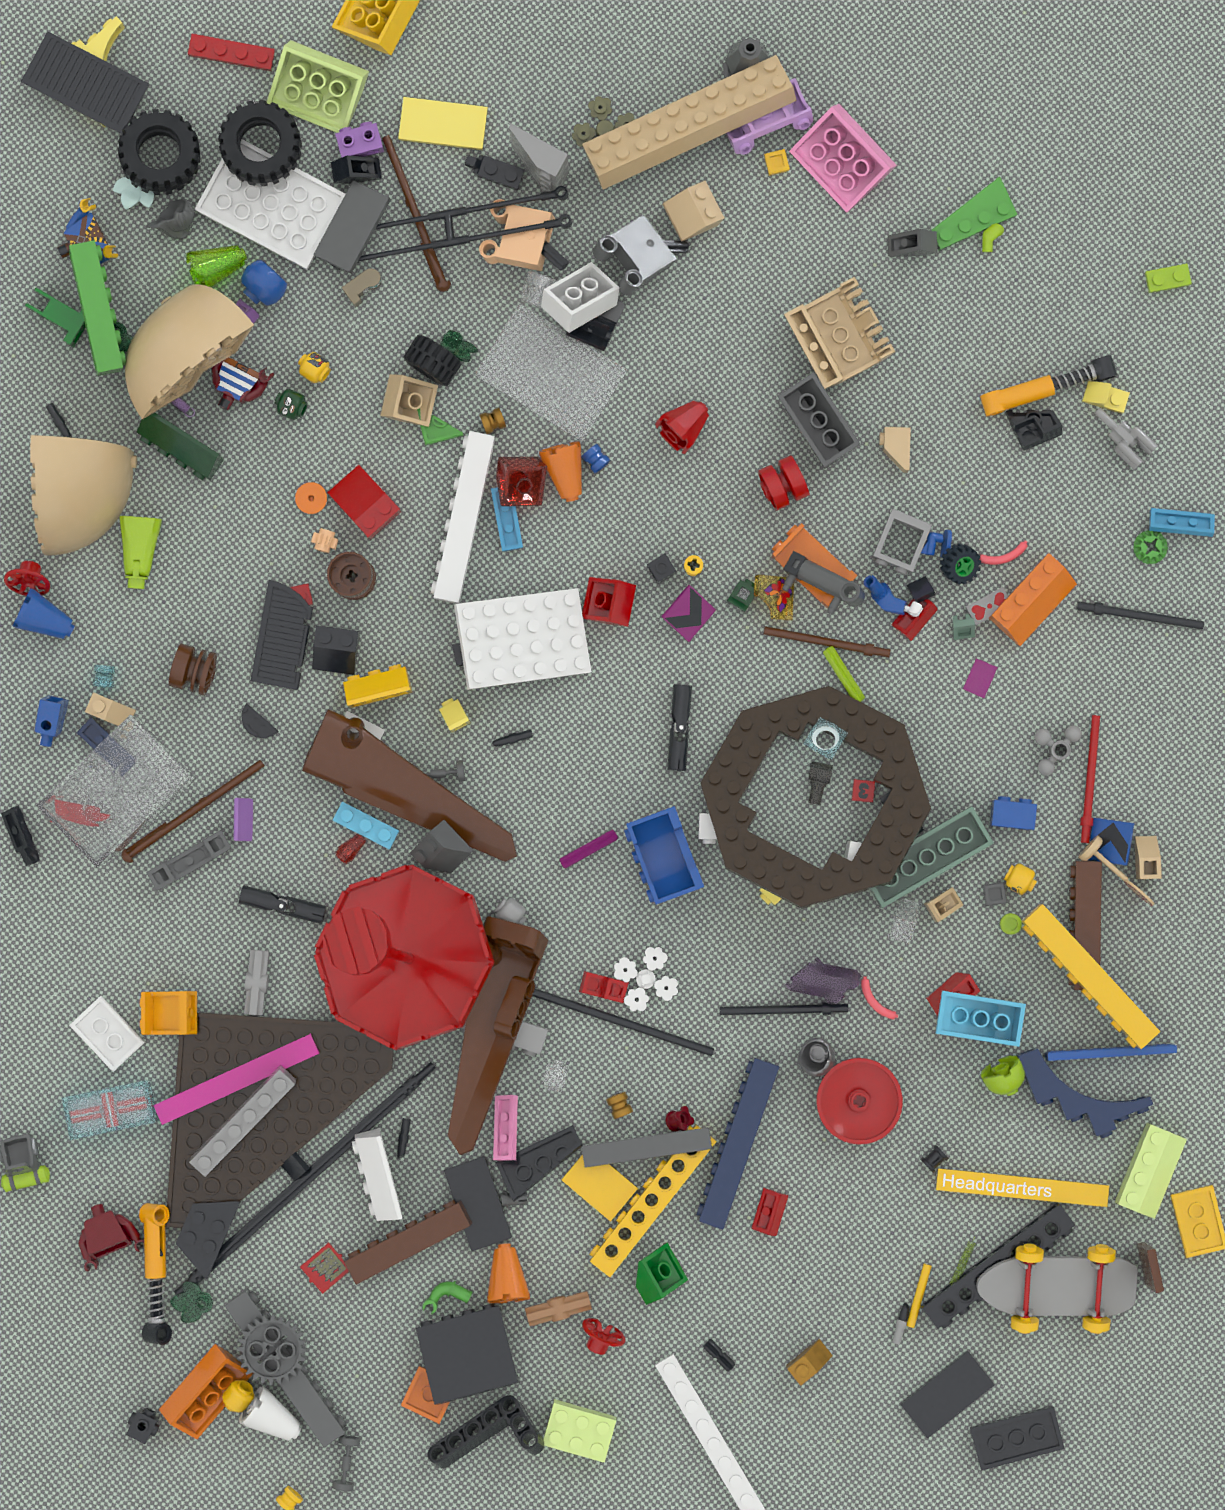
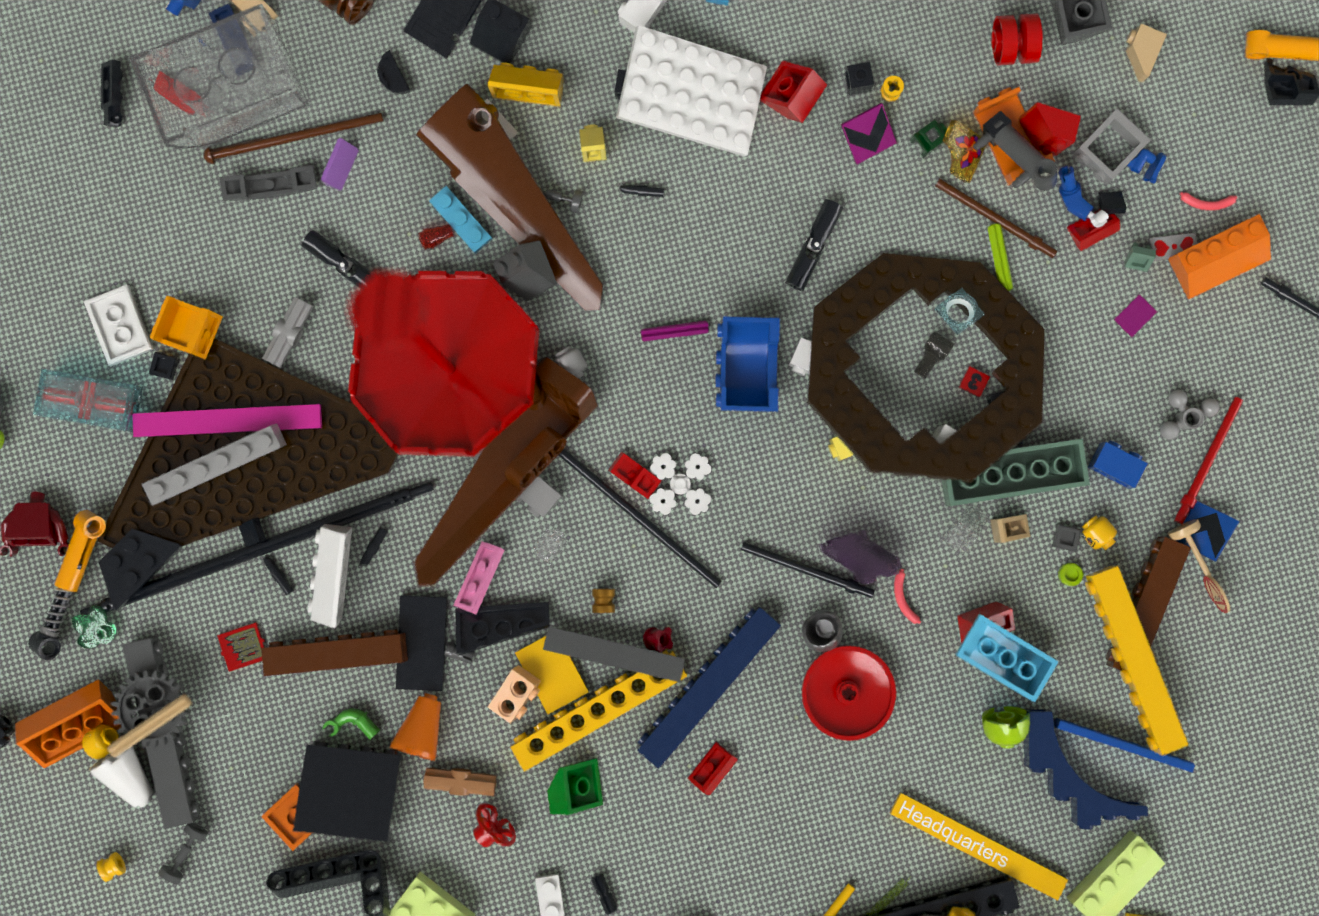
camera: 20 degrees right, 0 degrees up
black bush [920,1145,949,1173] -> none
black wheel [940,543,981,585] -> none
tan slope [1135,836,1162,879] -> none
none -> tan axle [108,694,192,757]
none -> black tile [149,352,179,380]
none -> black piece [263,558,294,596]
none -> light nougat brick [488,665,541,724]
none -> red slope [1019,102,1081,156]

